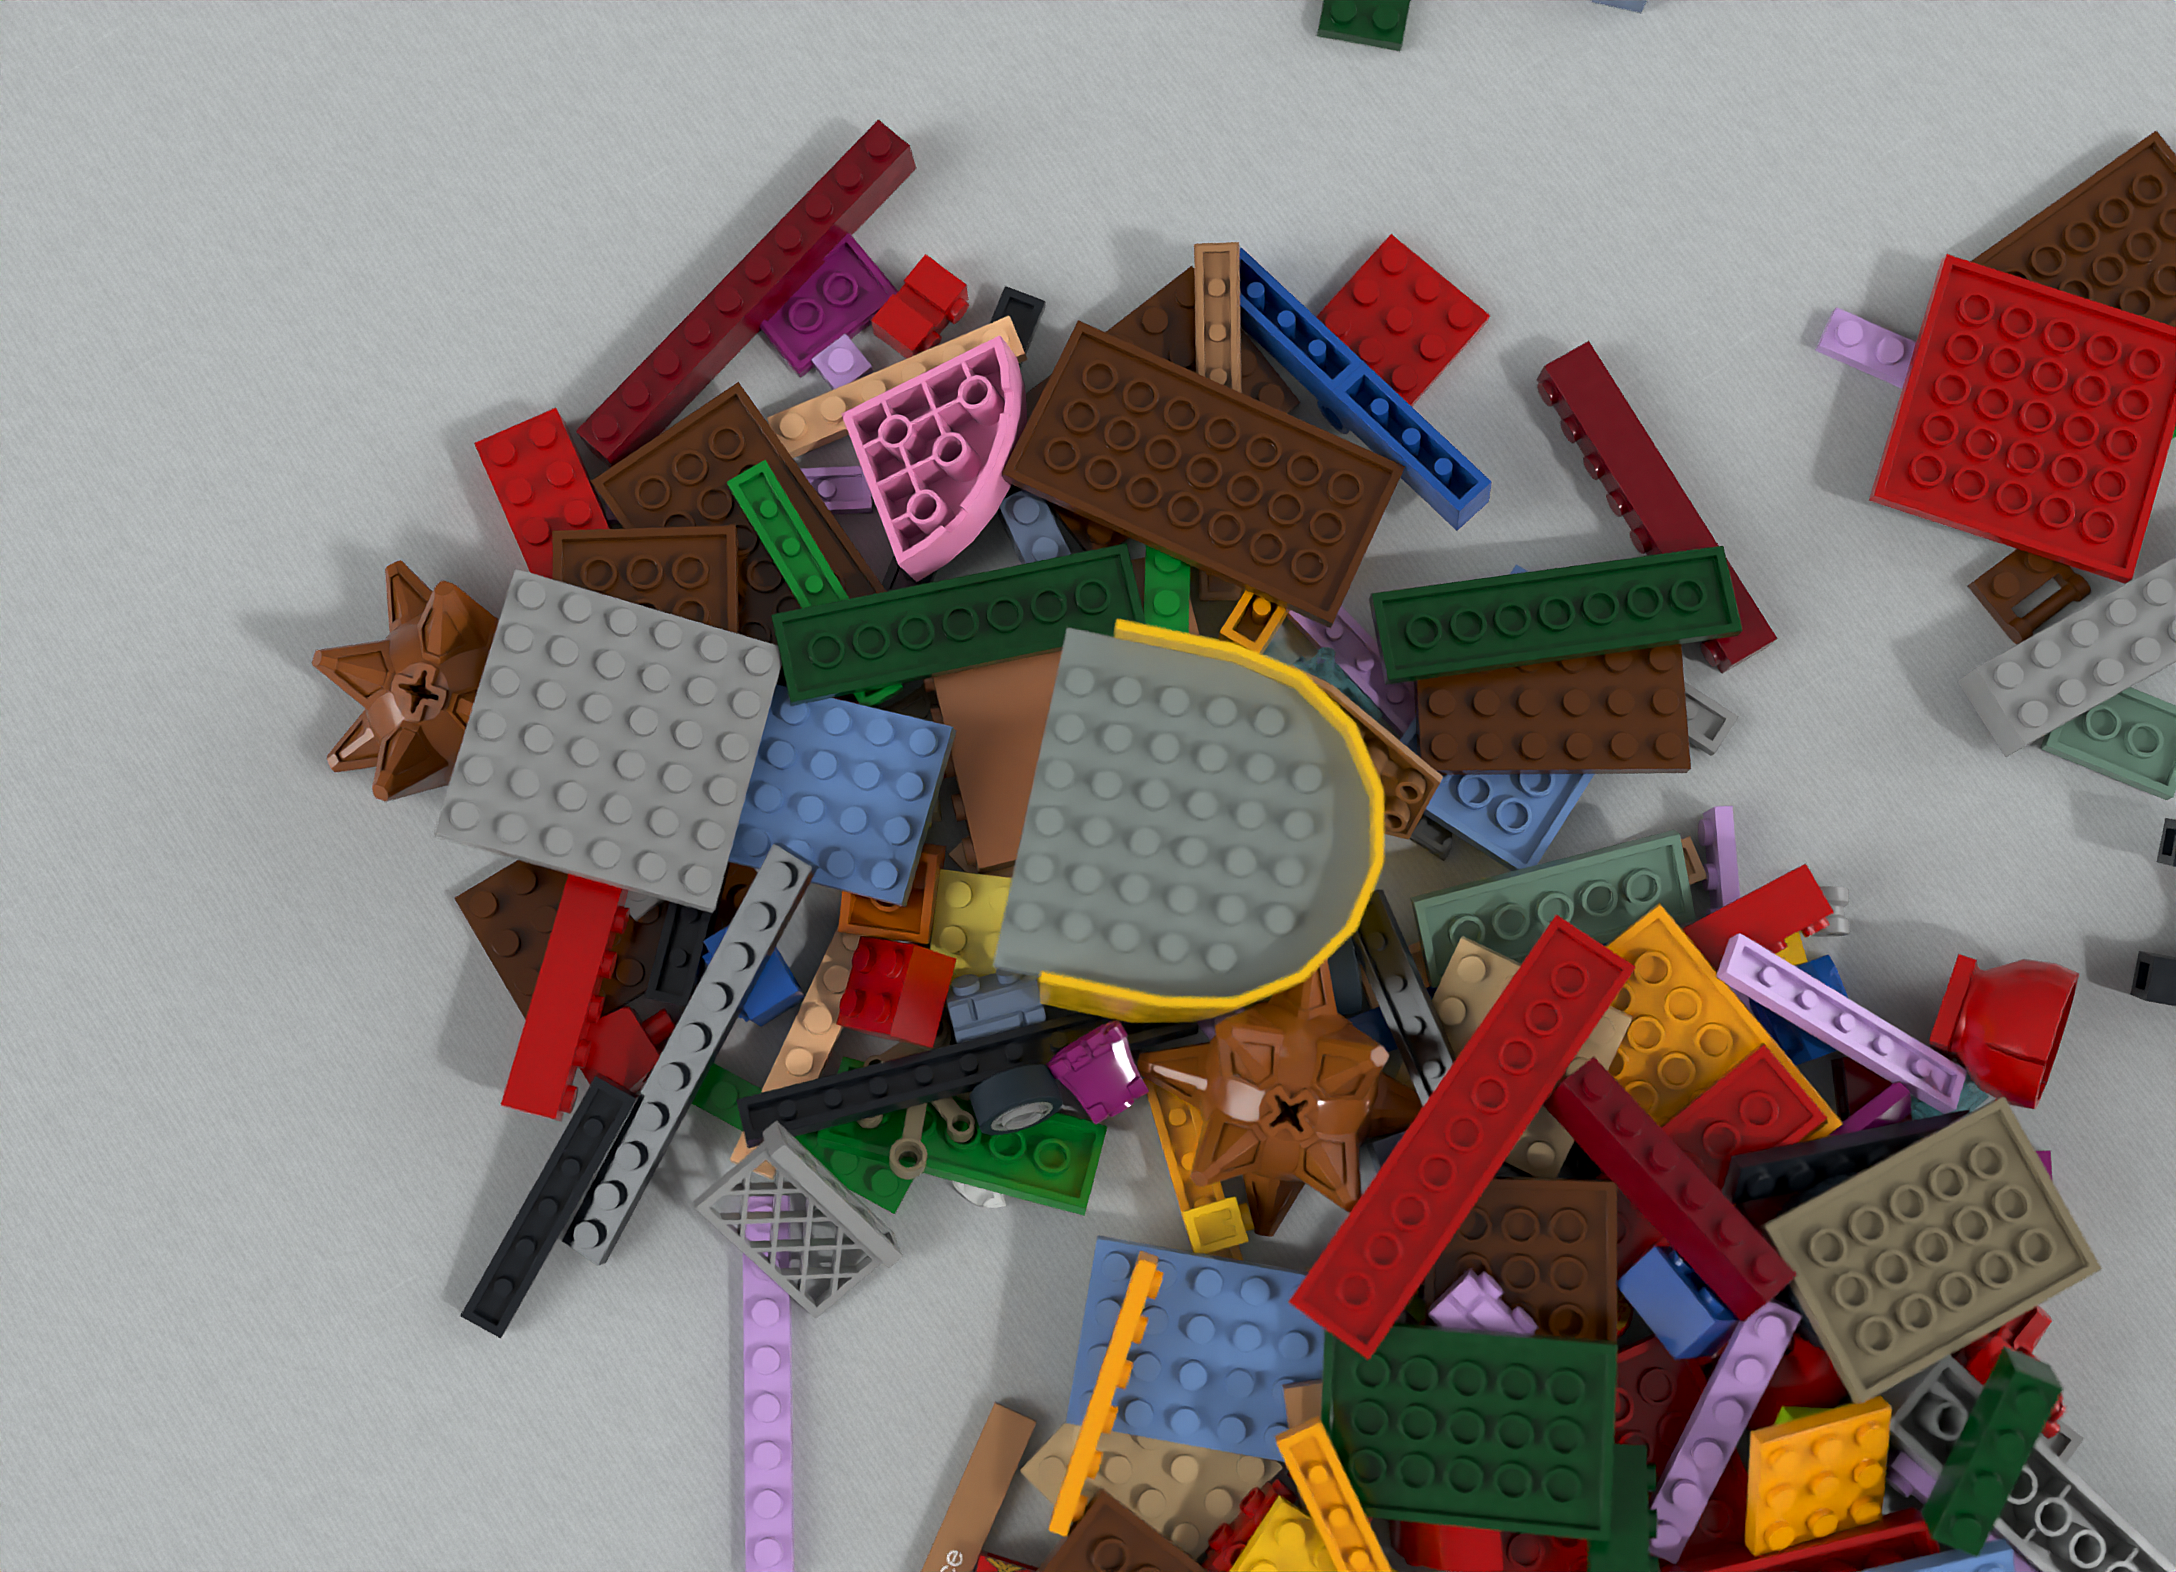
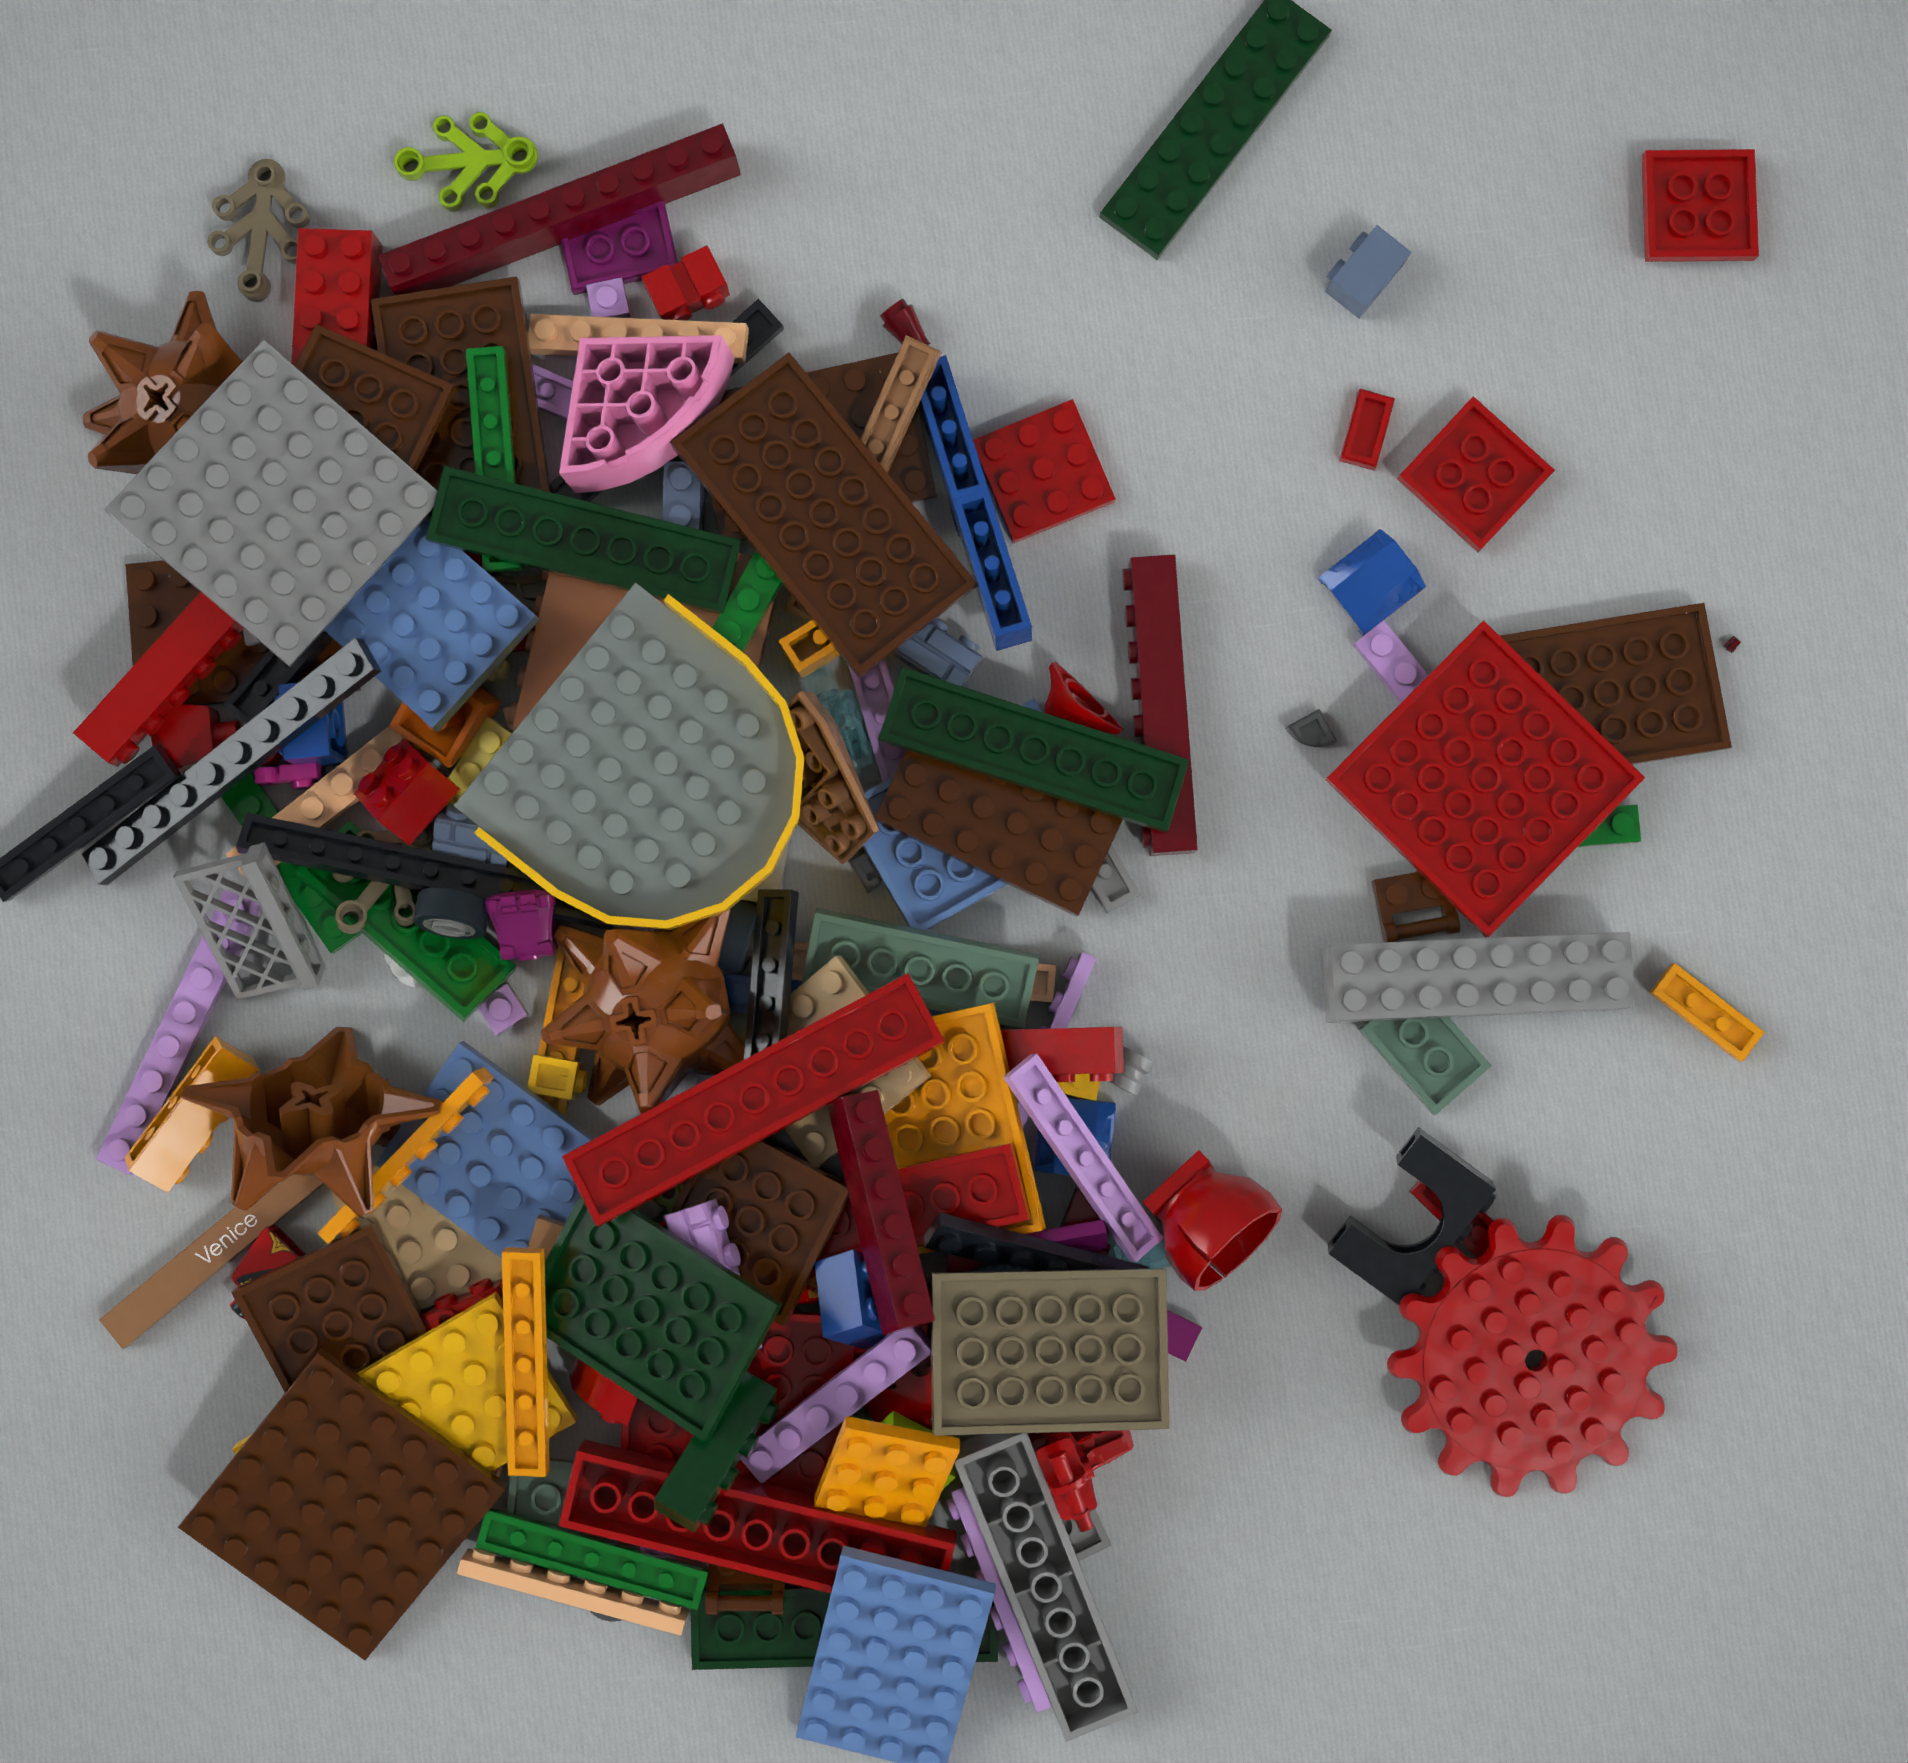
camera: 25 degrees right, 5 degrees up
dark green brick [1921,1346,2063,1557] -> none
none -> light orange brick [124,1036,260,1193]
none -> dark orange piece [180,1027,443,1217]
none -> dark tan plant [207,159,310,302]
none -> dark pink plate [254,762,326,790]
none -> lime plant [394,112,538,212]
none -> lavender plate [478,984,529,1036]
none -> dark red cone [880,299,931,345]
none -> sand blue brick [895,618,982,687]
none -> red hat [1045,662,1124,734]
none -> dark grey tile [1285,709,1337,747]
none -> blue slope [1318,529,1426,636]
none -> red tile [1339,389,1395,471]
none -> red plate [1397,396,1555,553]

